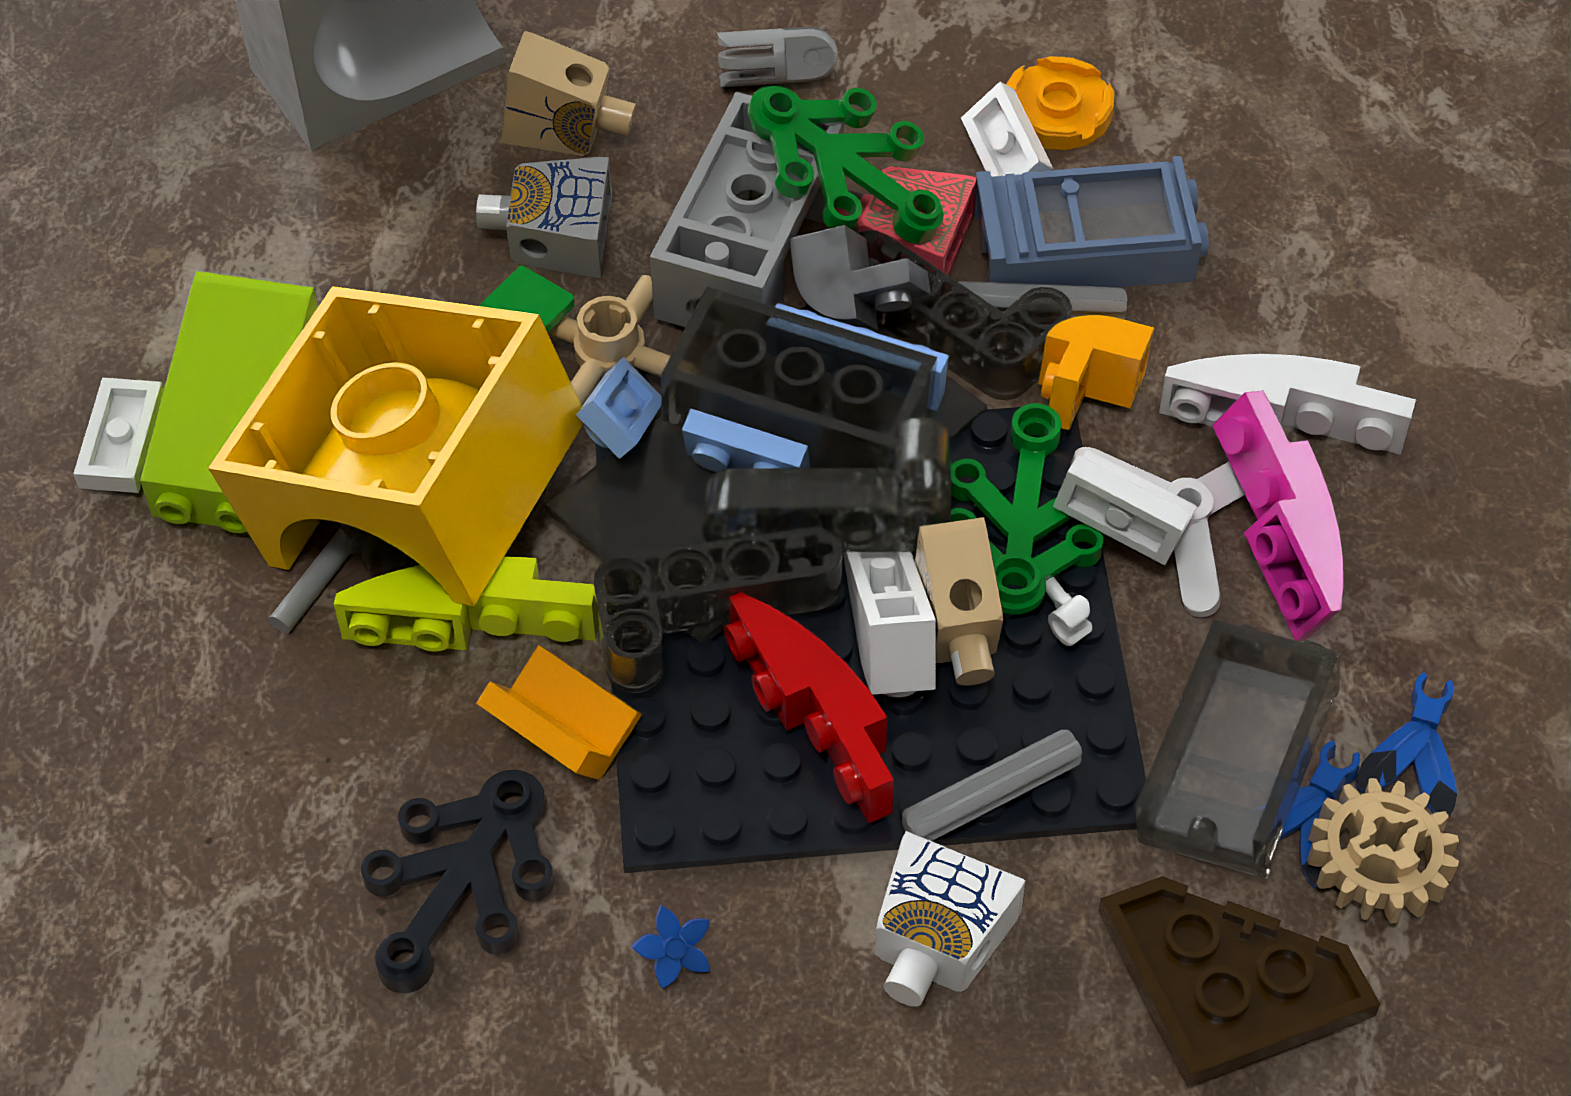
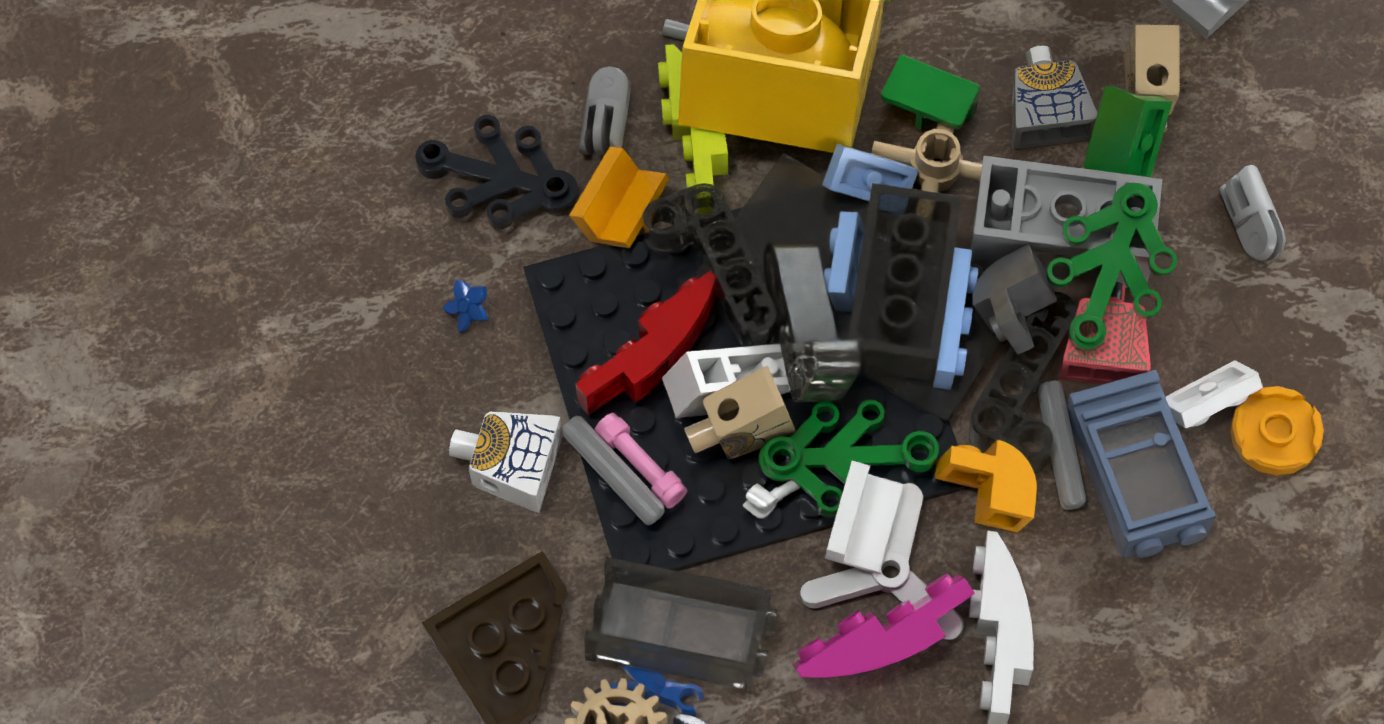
camera: 80 degrees right, 10 degrees up
none -> light grey arm [579,66,631,156]
none -> bright pink bar [594,413,687,508]
none -> green panel [1084,86,1173,177]

